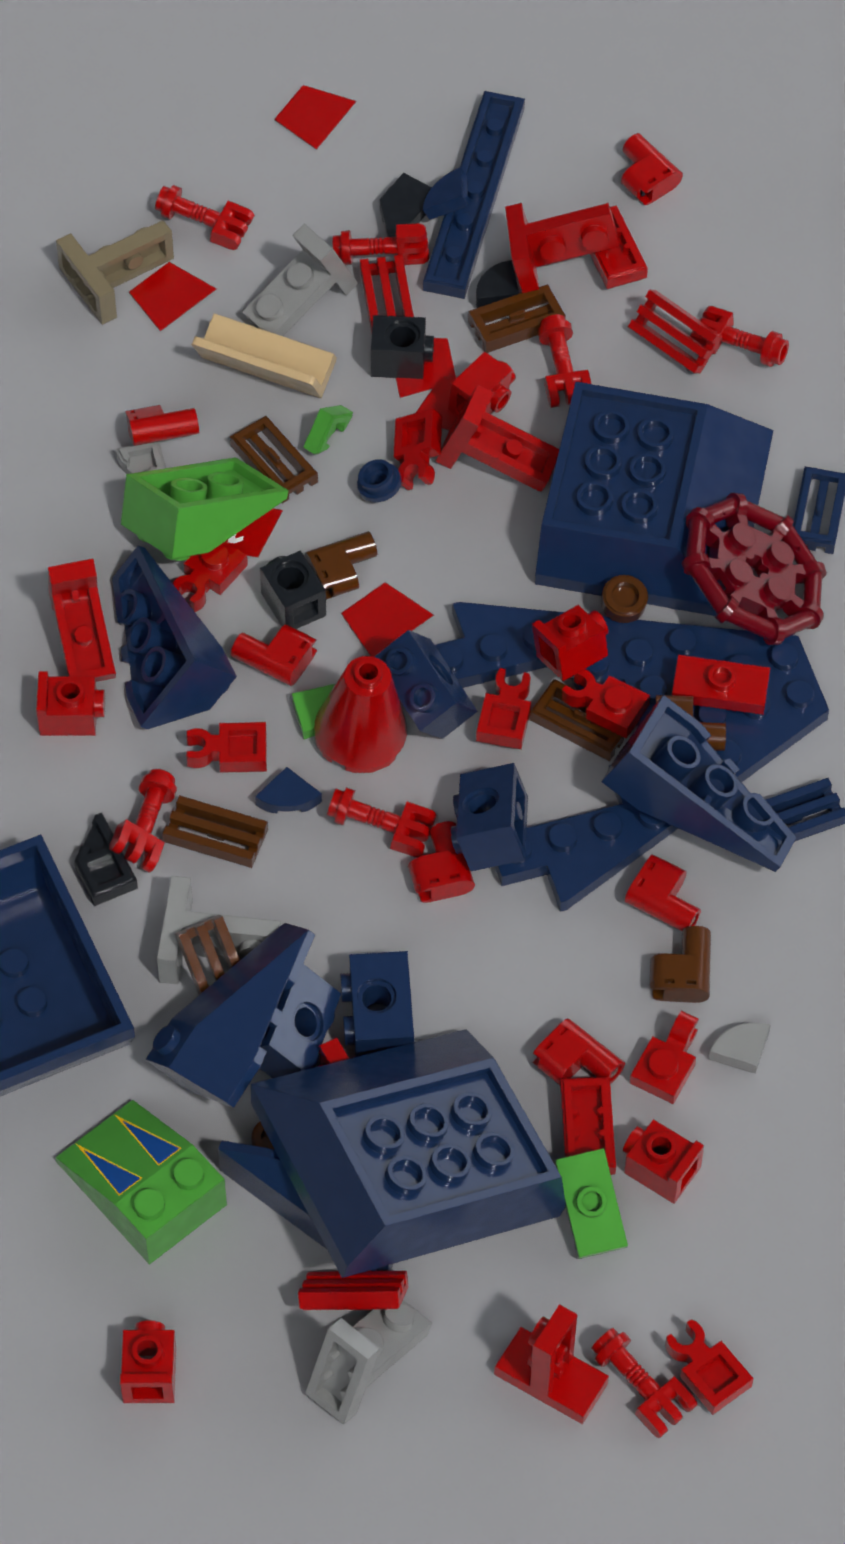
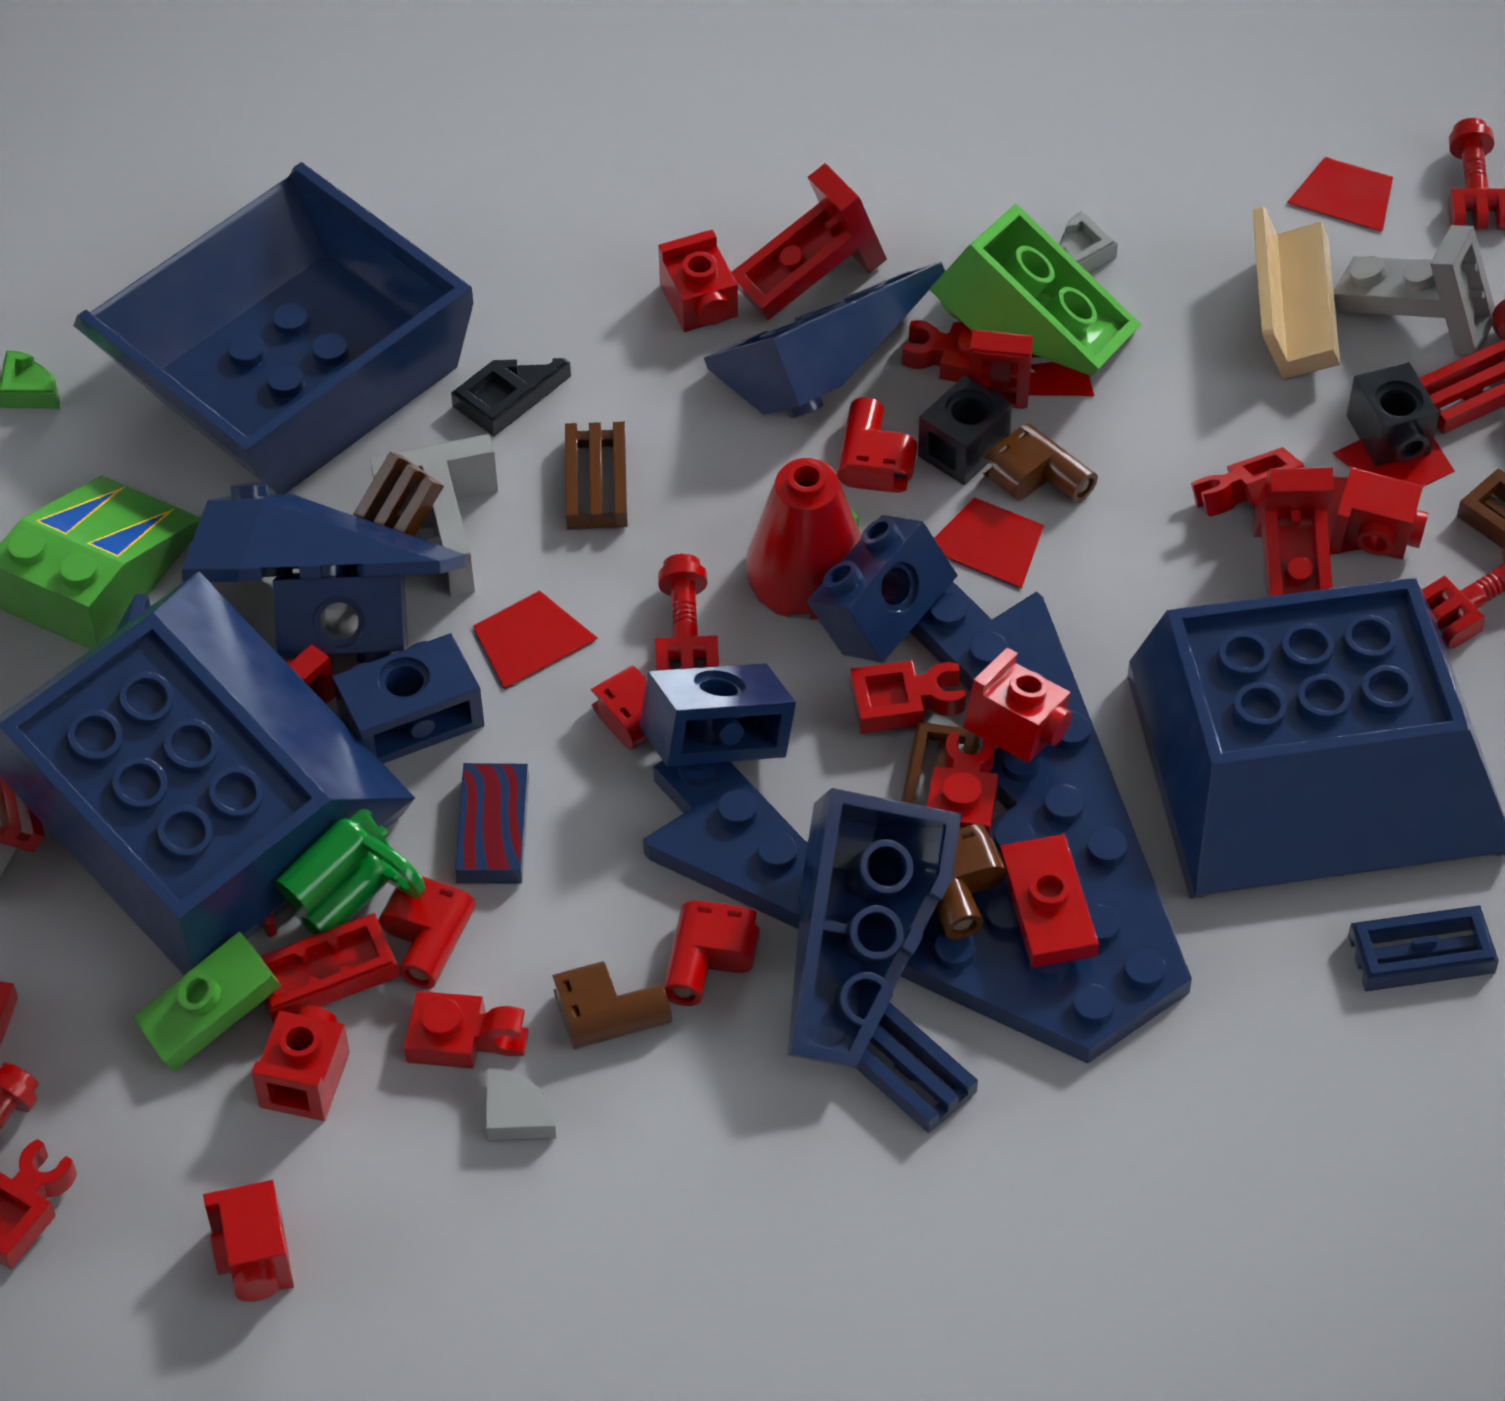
camera: 70 degrees right, 5 degrees down
dark tan bracket [56,220,174,325] -> none
red hinge [109,769,177,873] -> none
red piece [125,405,200,446] -> none
red plate [186,722,267,773] -> none
reddish brown tile [230,416,318,504] -> none
dark blue tile [255,767,322,814] -> none
bright green tile [303,405,353,455] -> none
dark blue plate [357,459,402,503] -> none
reddish brown tile [601,575,648,623] -> none
dark red plate [682,493,827,645] -> none
none -> red brick [203,1180,294,1302]
none -> green piece [275,809,426,935]
none -> tile [455,763,529,884]
none -> red sticker [473,591,598,689]
none -> red plate [969,329,1033,409]

